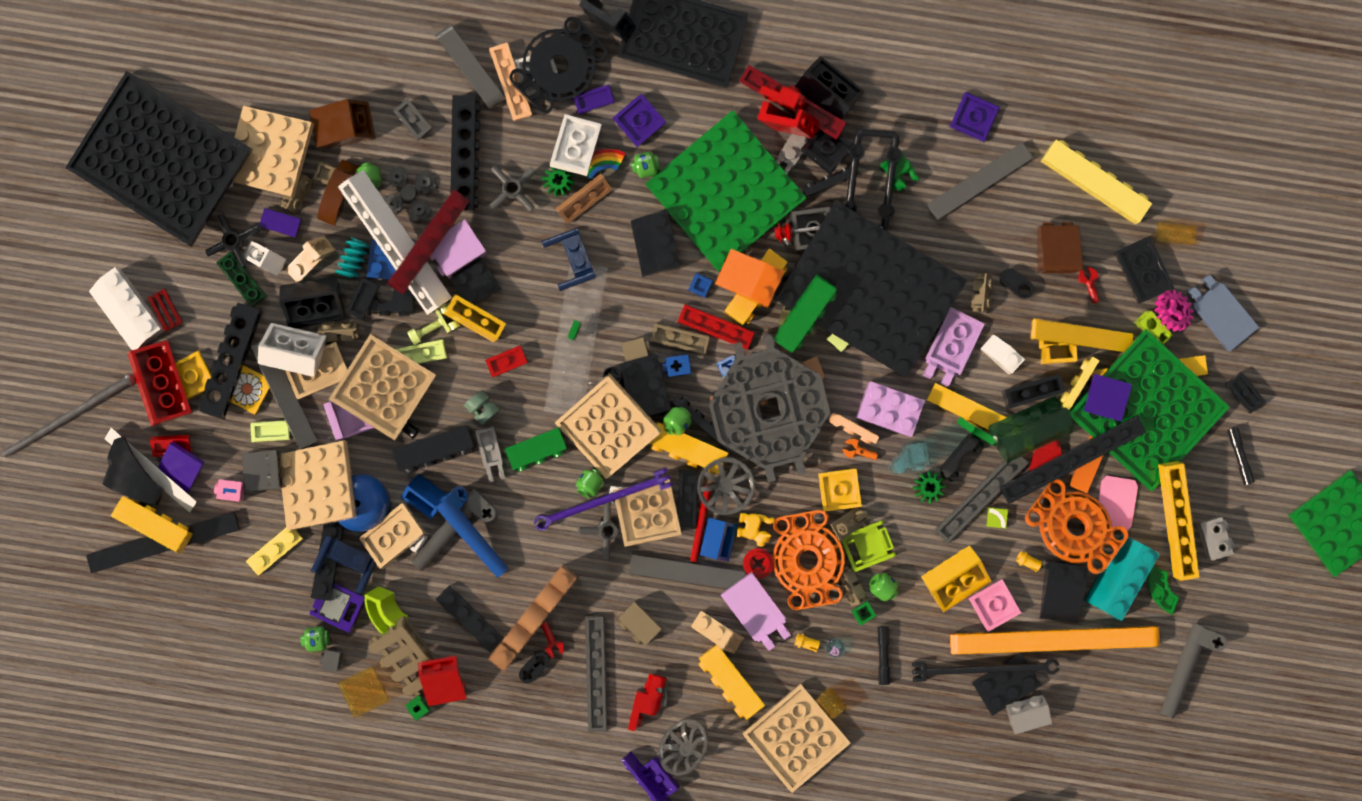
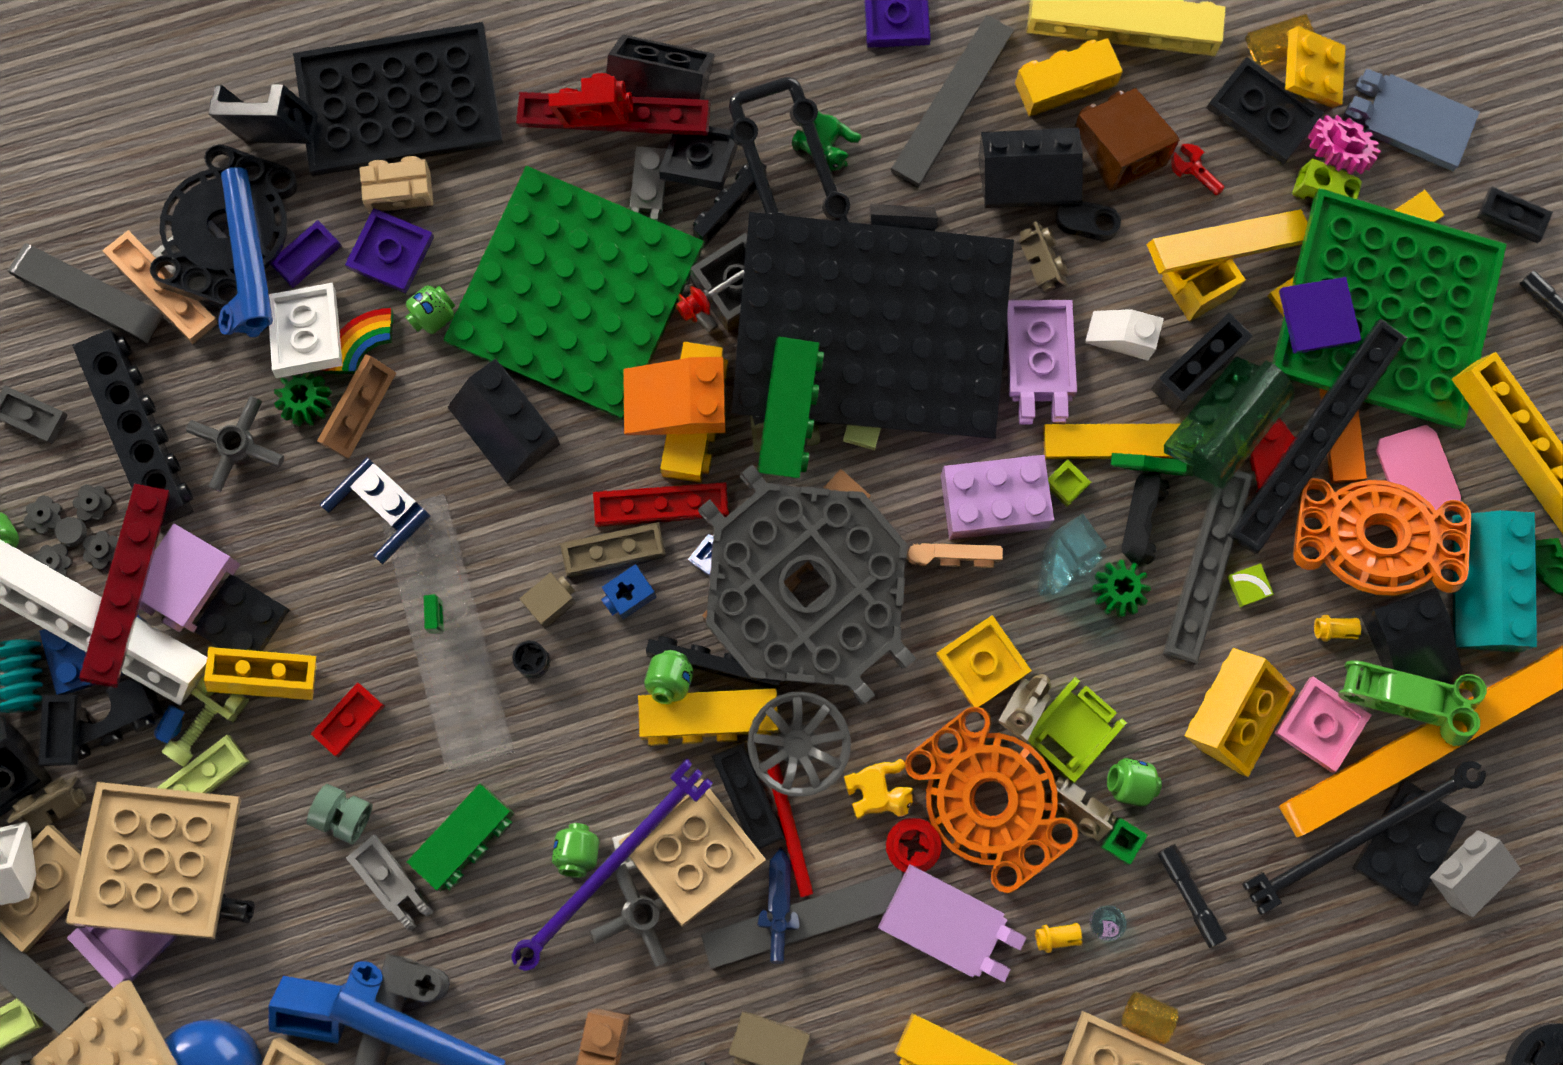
camera: 25 degrees left, 10 degrees down
black brick [392,425,477,474] -> none
tan plate [555,374,662,479] -> none
black brick [619,354,671,416] -> none
blue tile [688,273,713,298] -> none
tan bracket [691,611,744,654] -> none
blue brick [700,518,738,562] -> none
red panel [757,101,819,139] -> none
orange bar [842,439,878,460] -> none
light yellow plate [1060,357,1099,410] -> none
none -> blue tile [153,704,185,744]
none -> blue axle [218,167,273,338]
none -> tan brick [360,156,434,213]
none -> dark blue sword [757,847,800,964]
none -> black tile [869,204,938,231]
none -> black slope [978,128,1083,209]
none -> yellow brick [1015,38,1123,117]
none -> lime tile [1048,459,1092,507]
none -> yellow plate [1285,26,1346,108]
none -> bright green piece [1338,660,1487,746]

